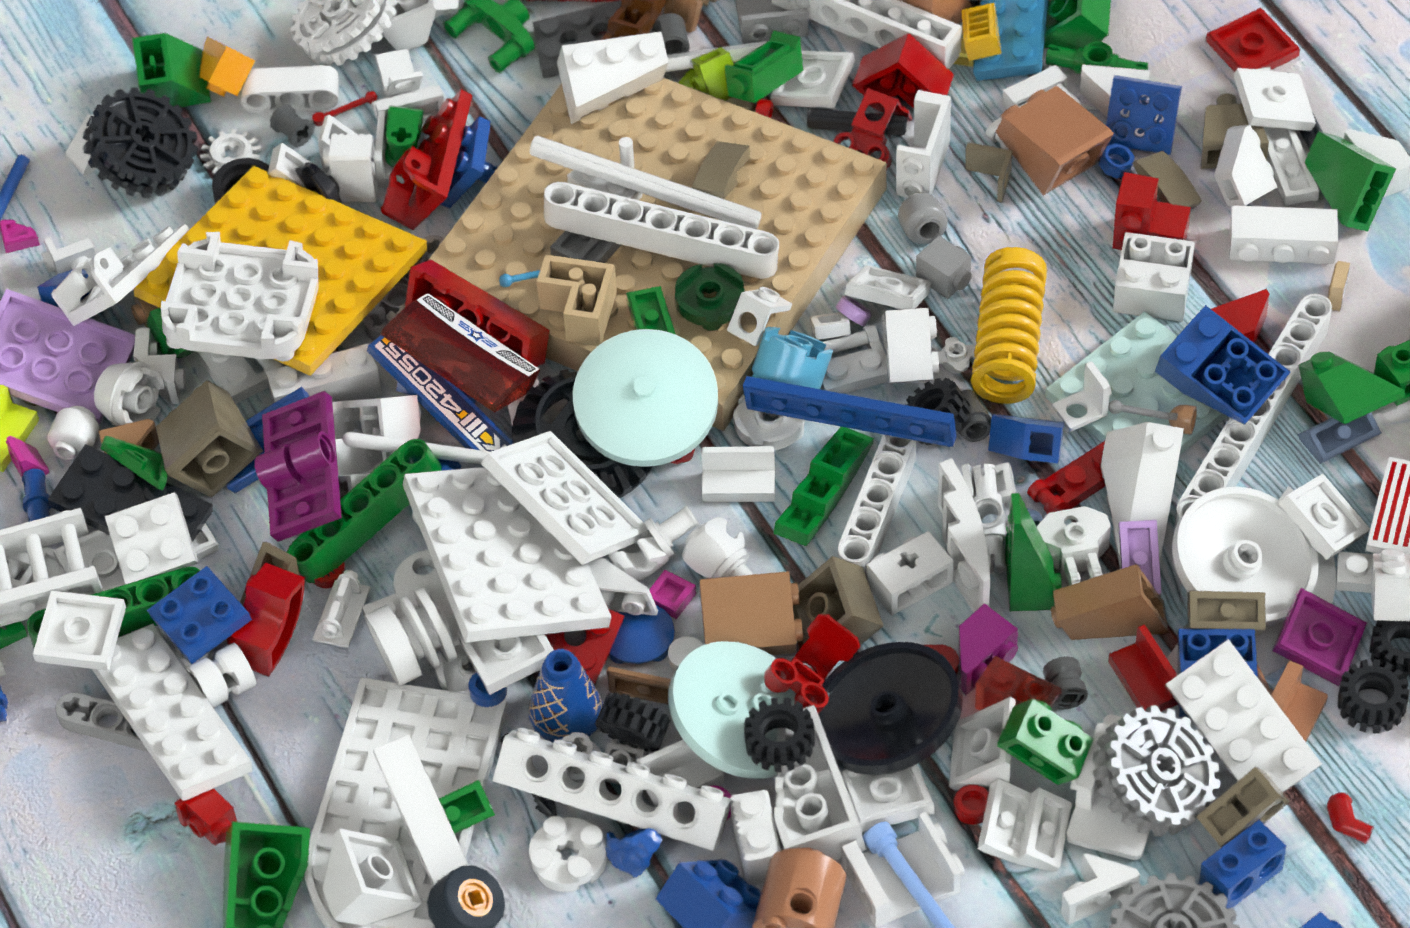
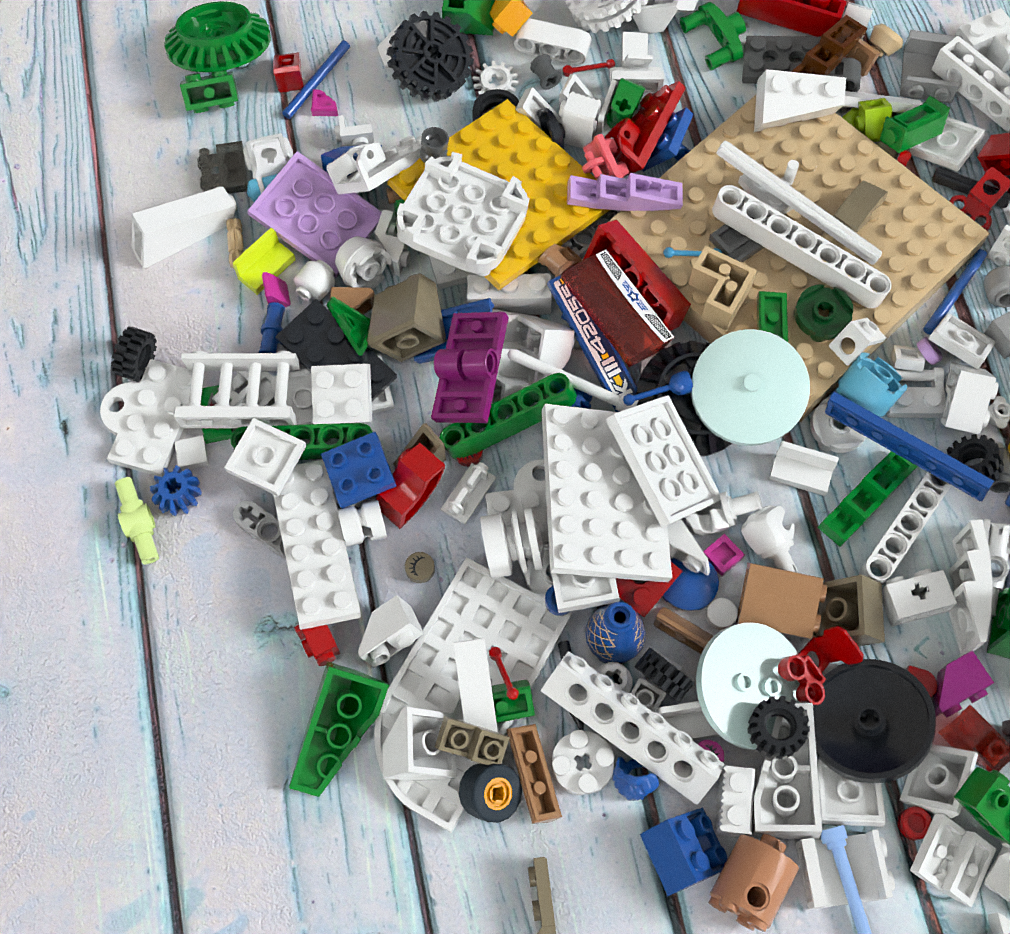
camera: 15 degrees right, 15 degrees up
none -> white slope [358,595,424,668]
none -> dark tan tile [405,552,435,583]
none -> dark grey wheel [420,127,449,163]
none -> dark tan slope [434,716,510,765]
none -> red hinge [489,647,519,700]
none -> medium nougat slope [506,724,562,824]
none -> medium nougat piece [538,244,583,278]
none -> lavender slope [567,173,683,211]
none -> coral hips [582,134,629,179]
none -> blue hinge [623,370,693,406]
none -> blue bar [923,249,987,335]

